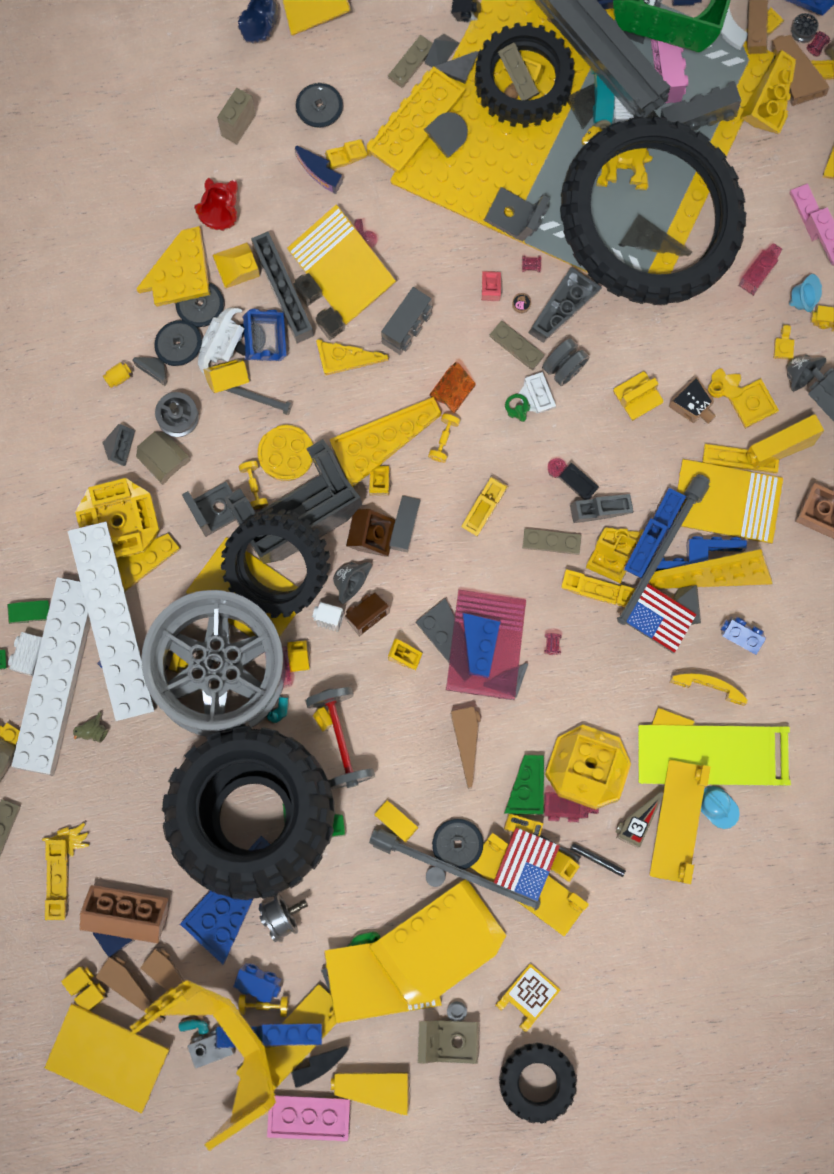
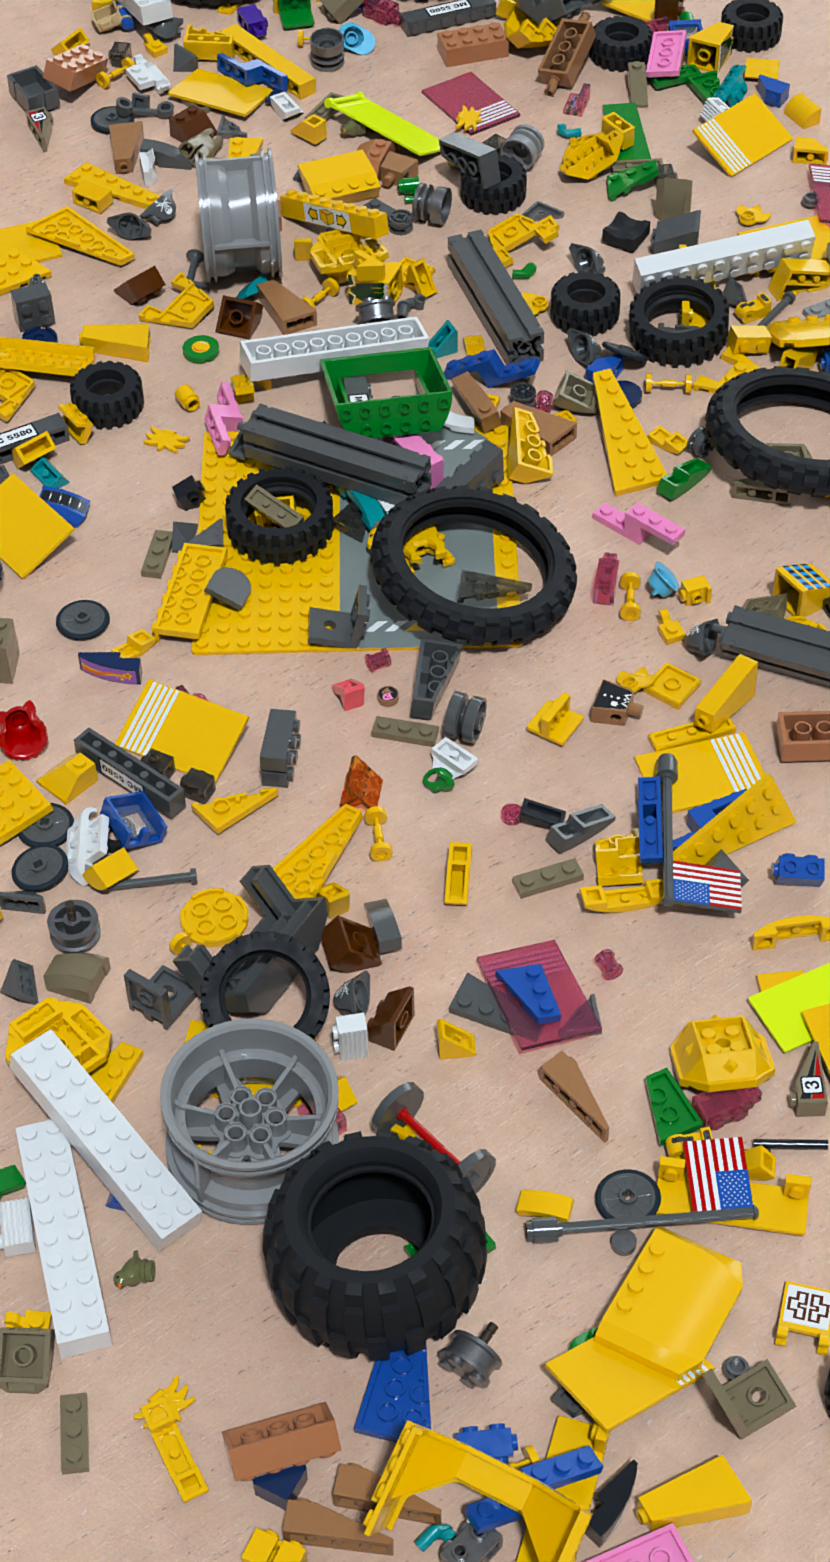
camera: 25 degrees left, 30 degrees down
none -> yellow wheel [620,572,641,621]

